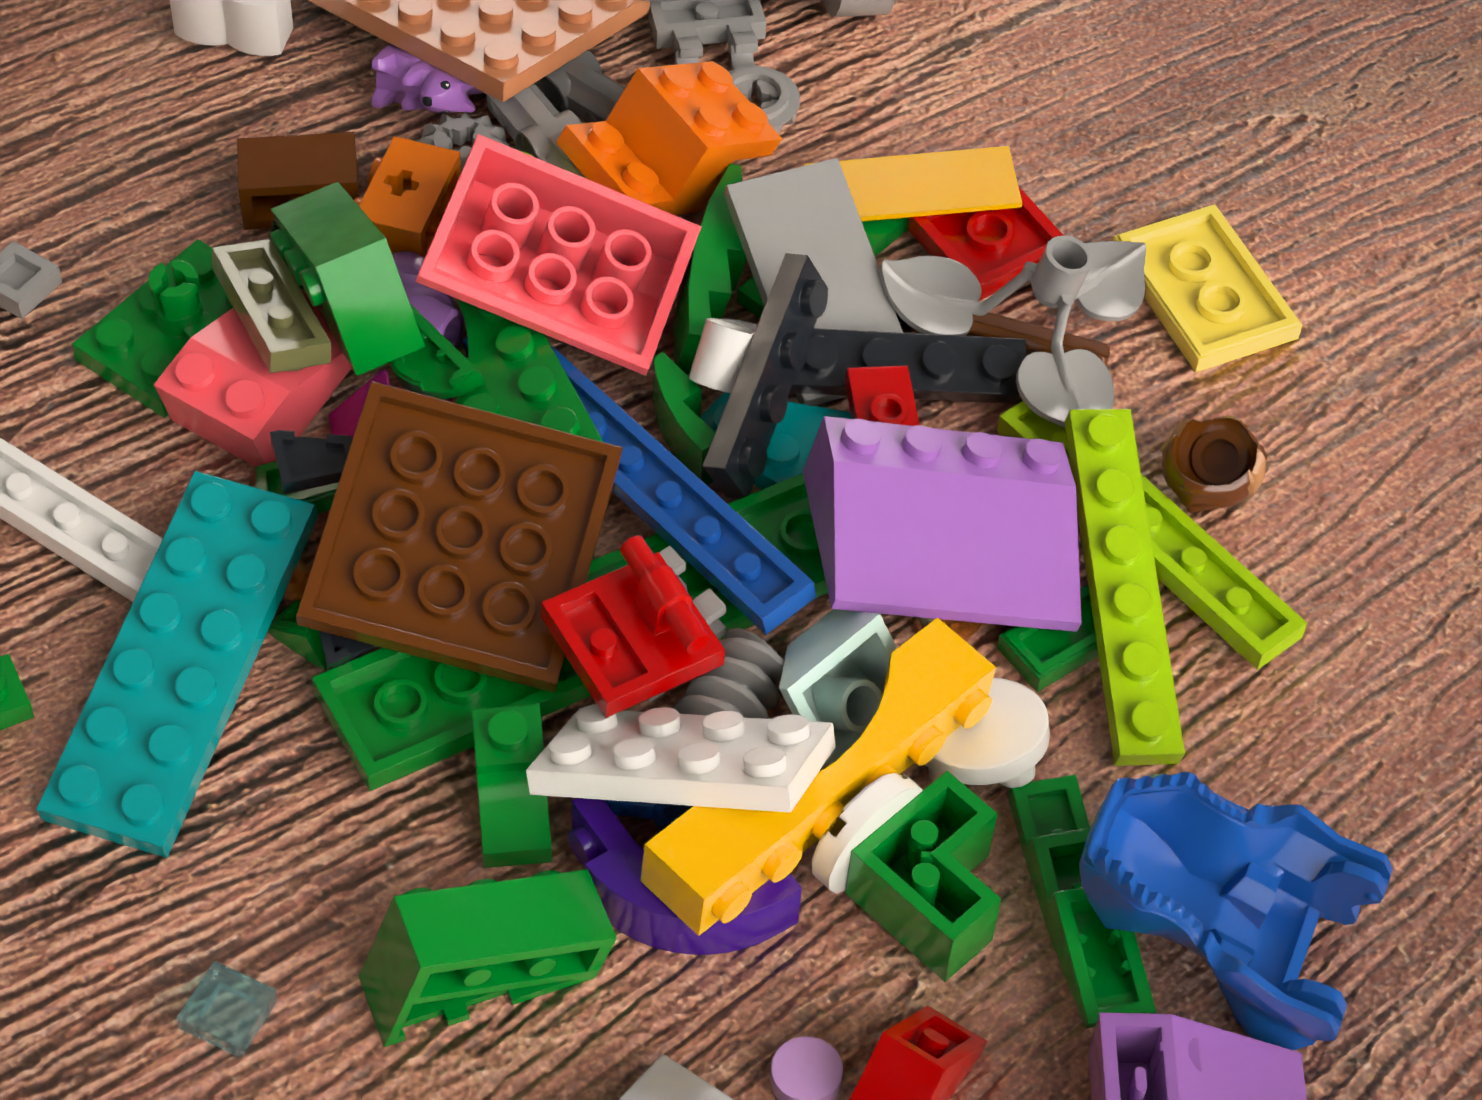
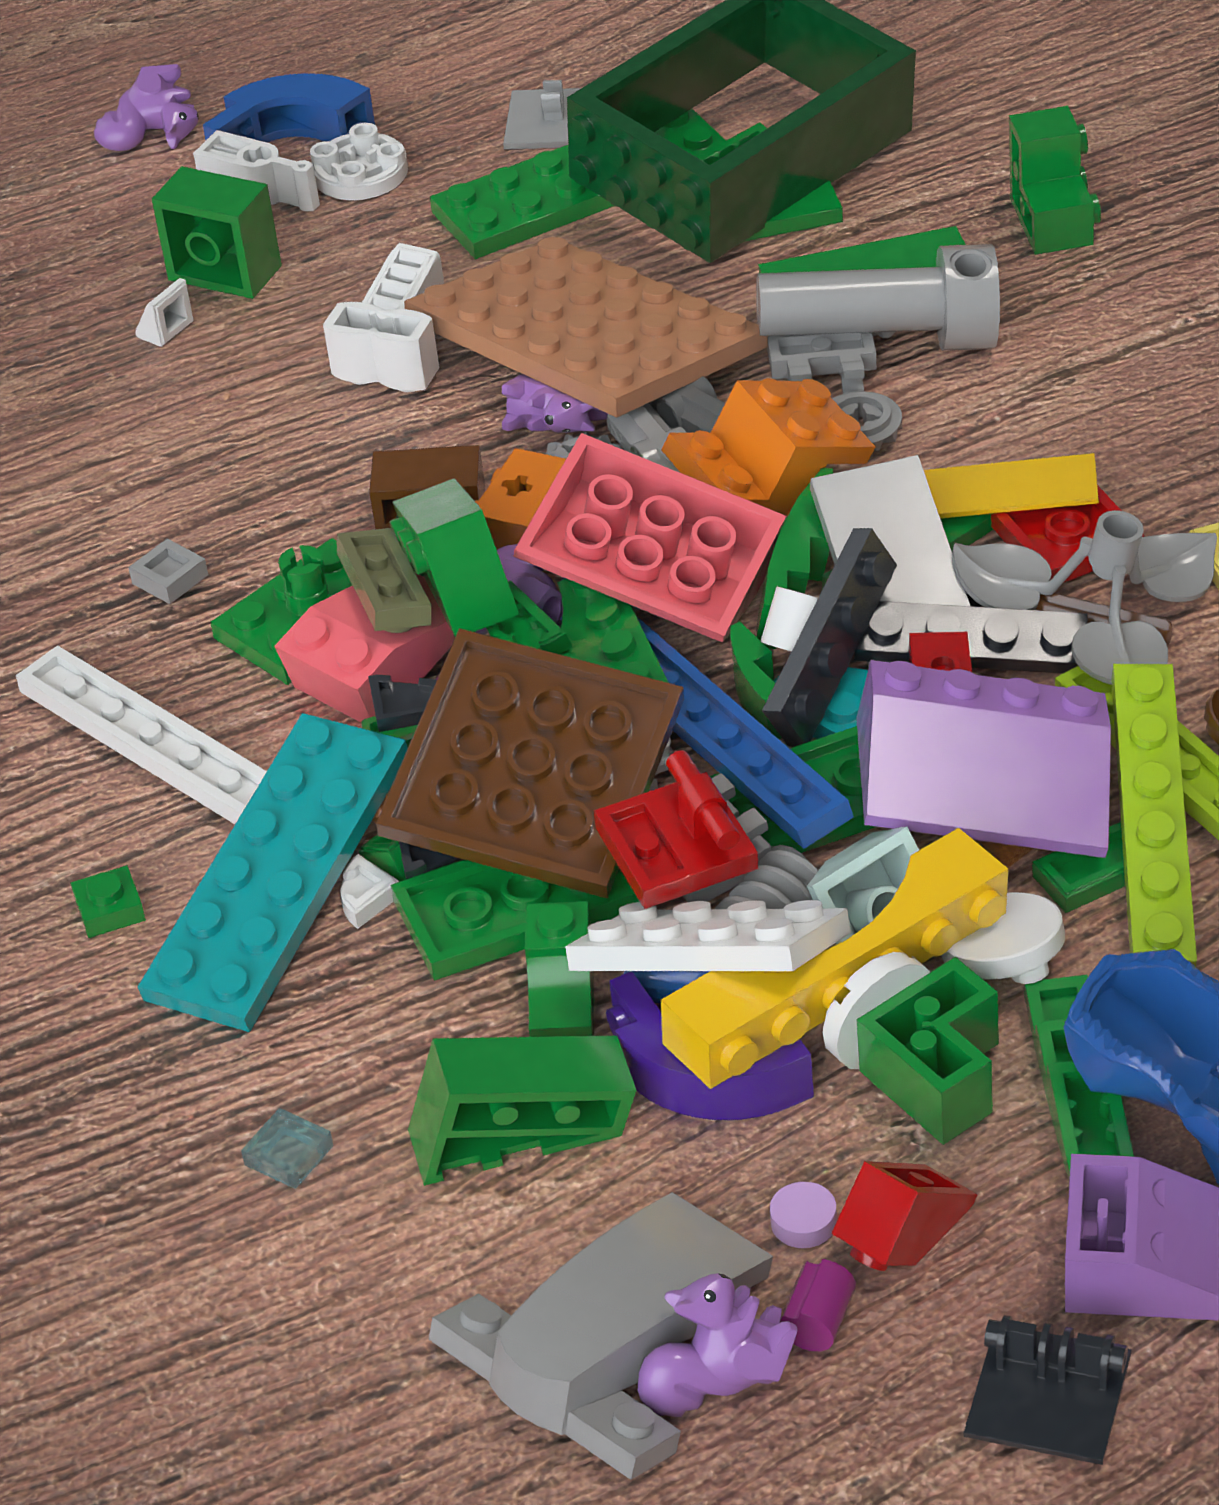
camera: 15 degrees right, 10 degrees down
none -> white tile [340,854,399,929]

